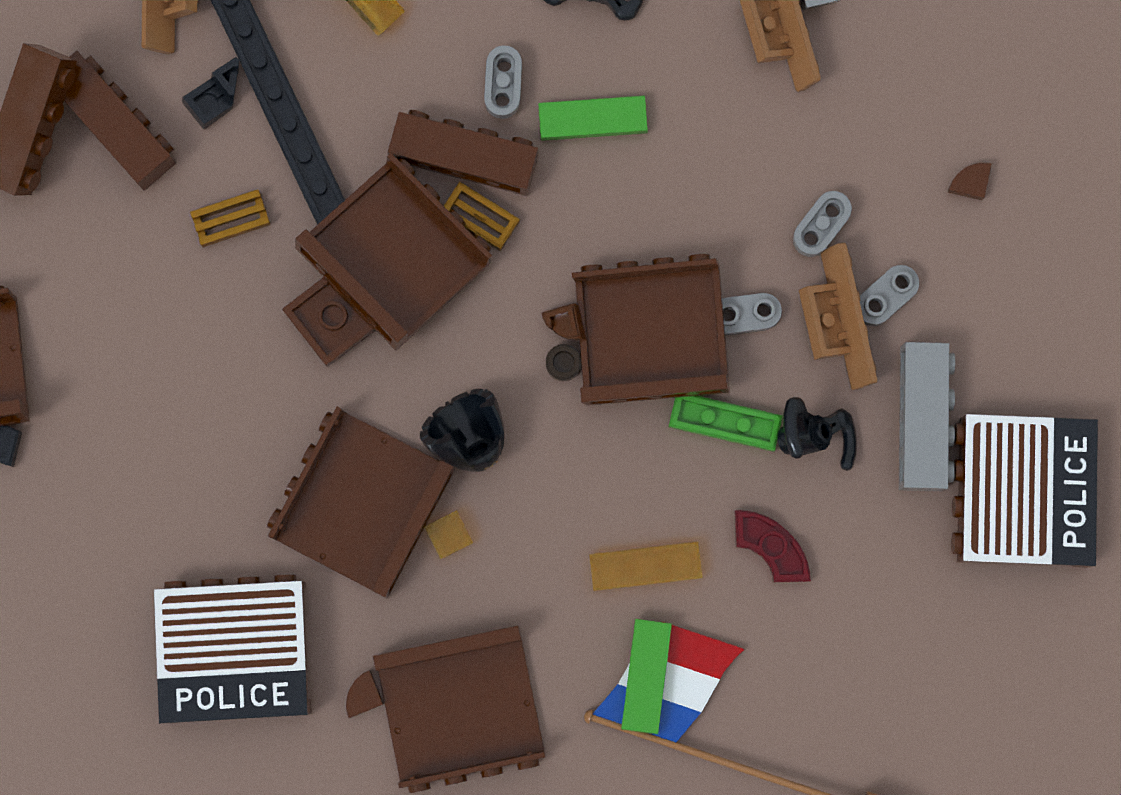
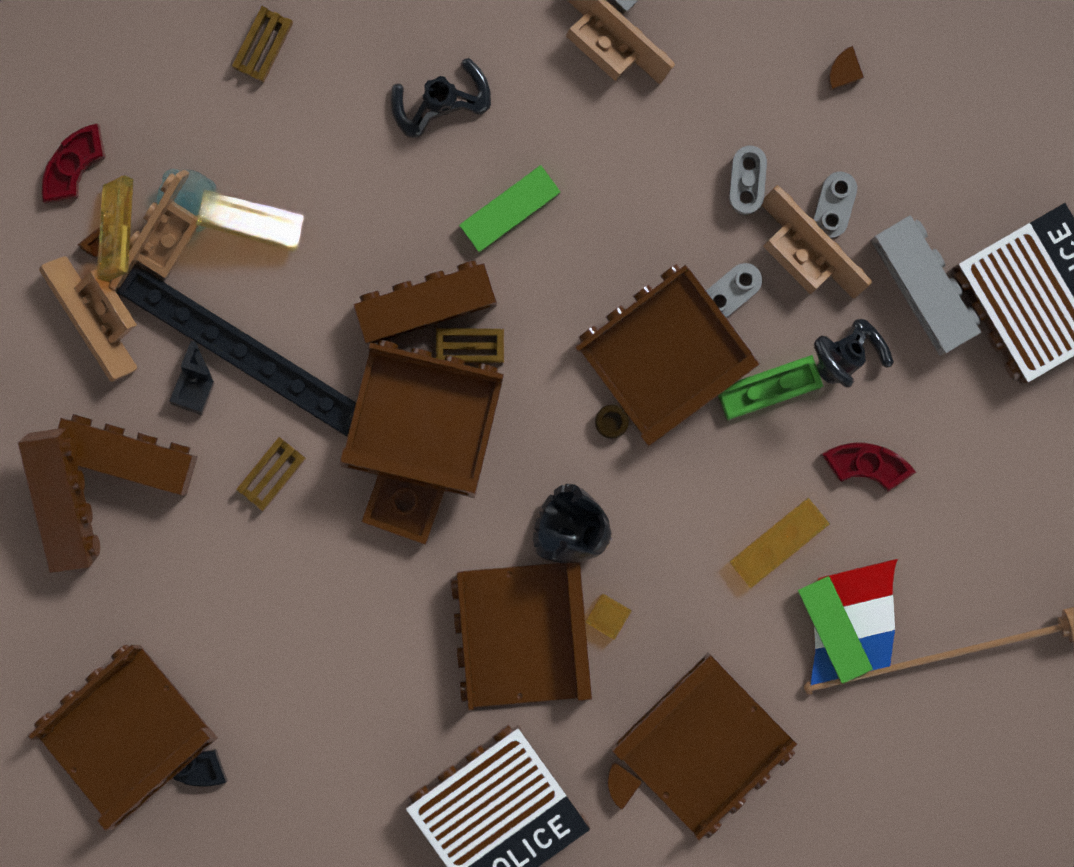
camera: 30 degrees left, 5 degrees up
light grey plate [484,46,522,119] -> none
reddish brown tile [541,303,586,340] -> none

